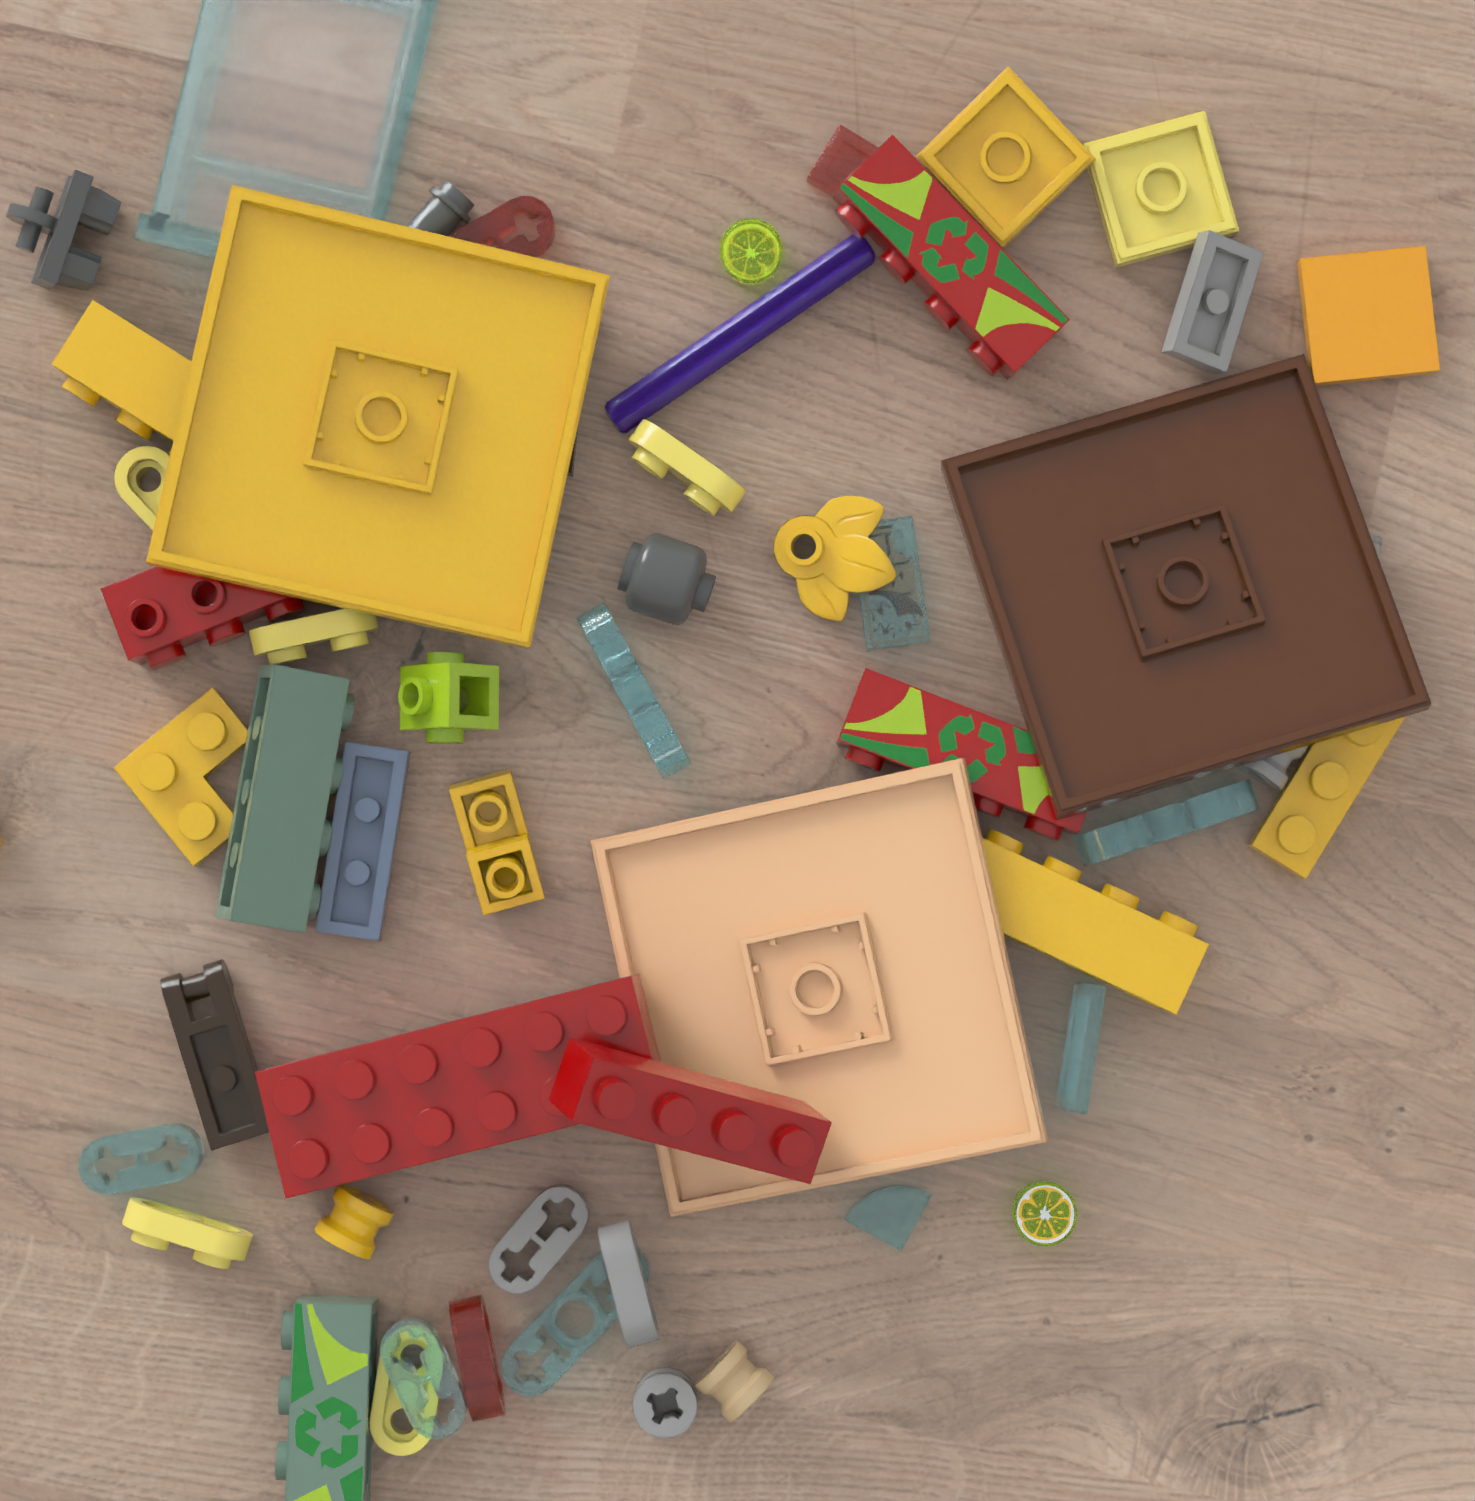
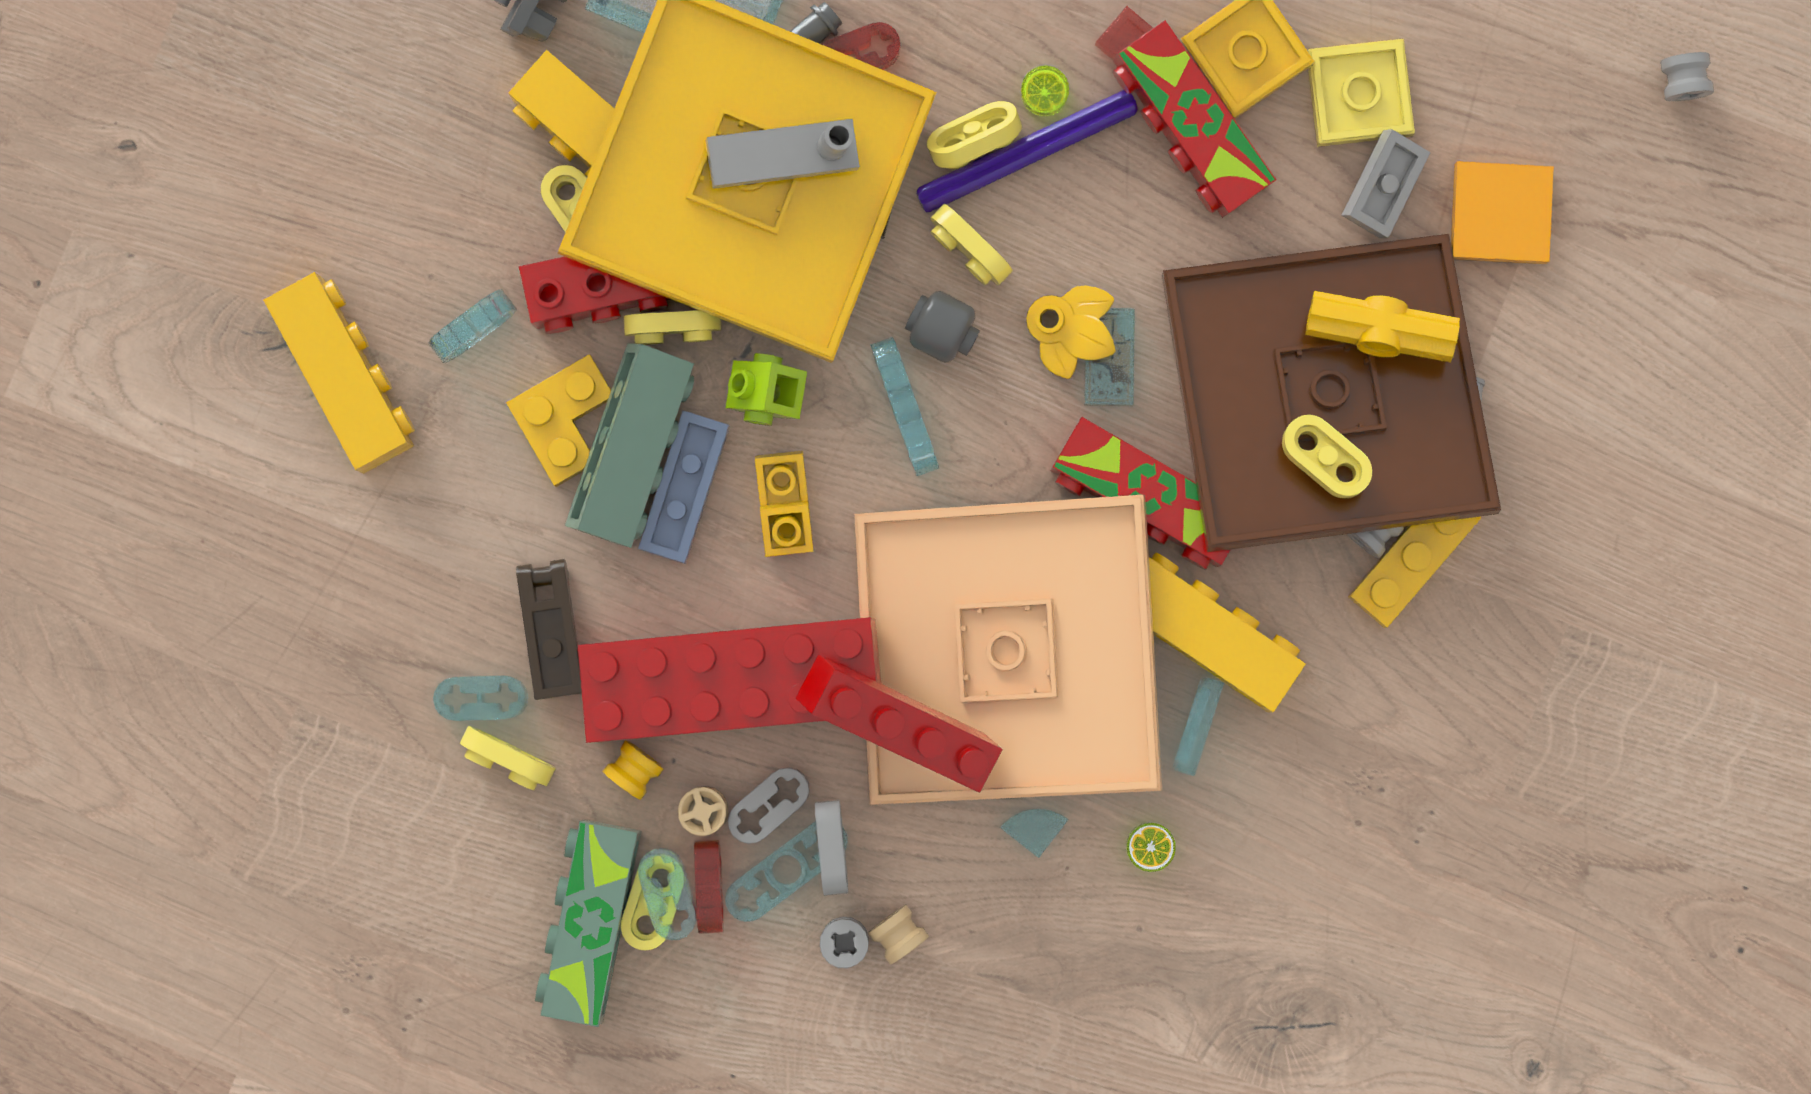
camera: 10 degrees right, 0 degrees up
clear light blue beam [1074,779,1260,867] -> none
none -> clear light blue beam [428,289,517,363]
none -> tan wheel [678,786,729,836]
none -> light grey piece [705,119,860,189]
none -> light yellow plate [927,101,1022,169]
none -> light yellow plate [1282,415,1372,498]
none -> yellow piece [1305,291,1460,362]

